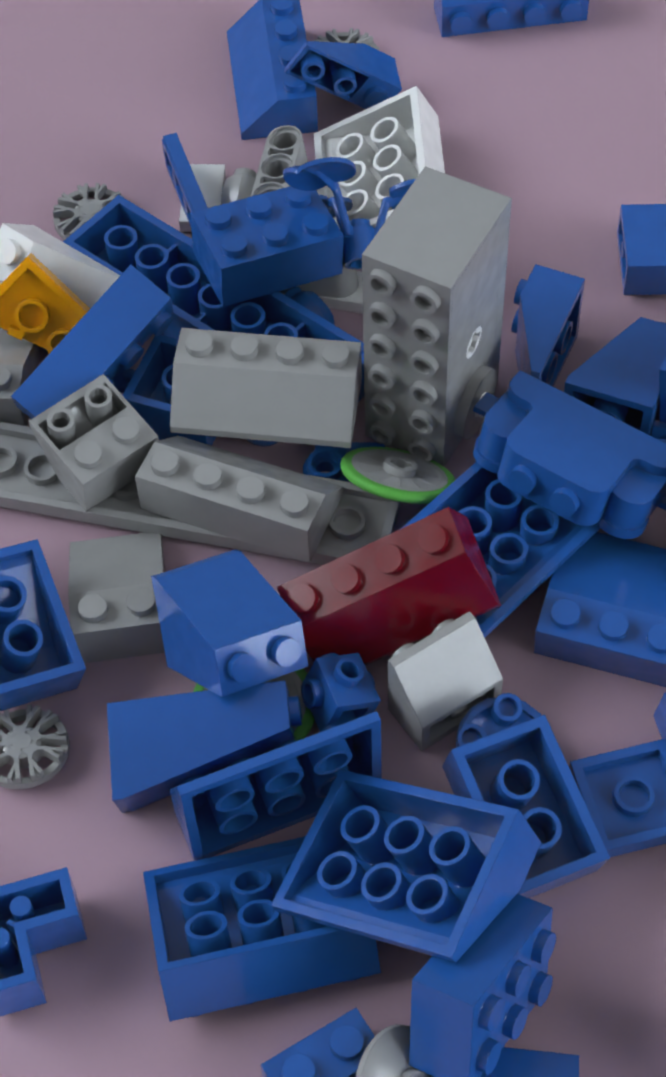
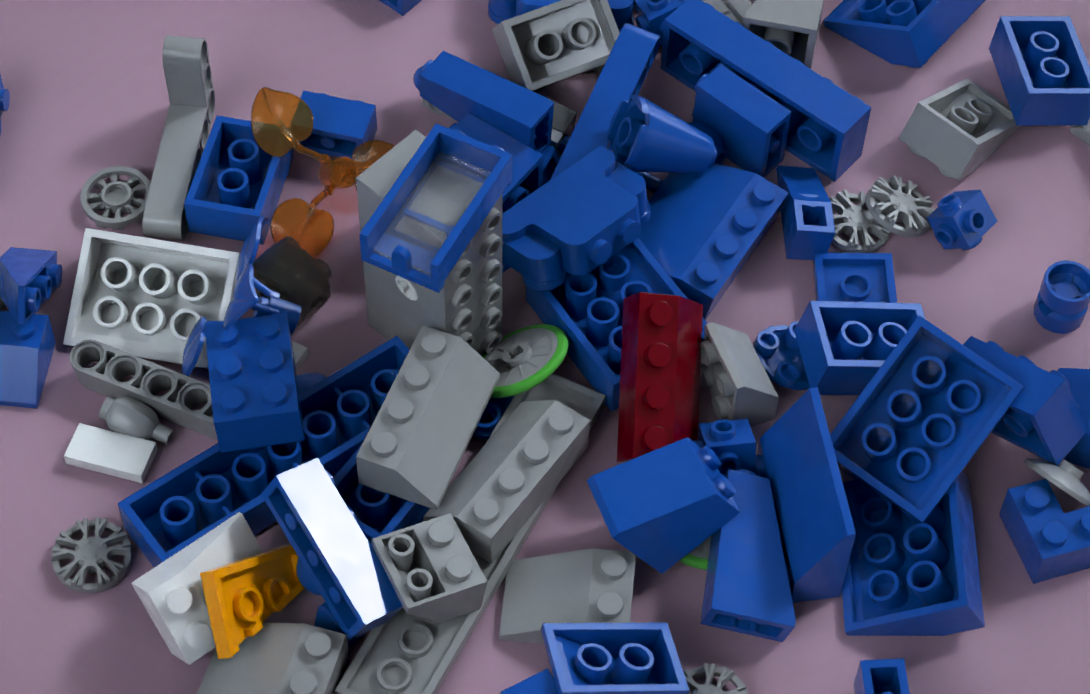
camera: 80 degrees left, 0 degrees up
blue tile [162,133,208,227] -> none
none -> light grey wheel [80,166,150,230]
none -> light grey beam [142,35,215,240]
none -> blue brick [184,115,294,245]
none -> clear orange plant [251,87,395,267]
none -> door [359,124,513,293]

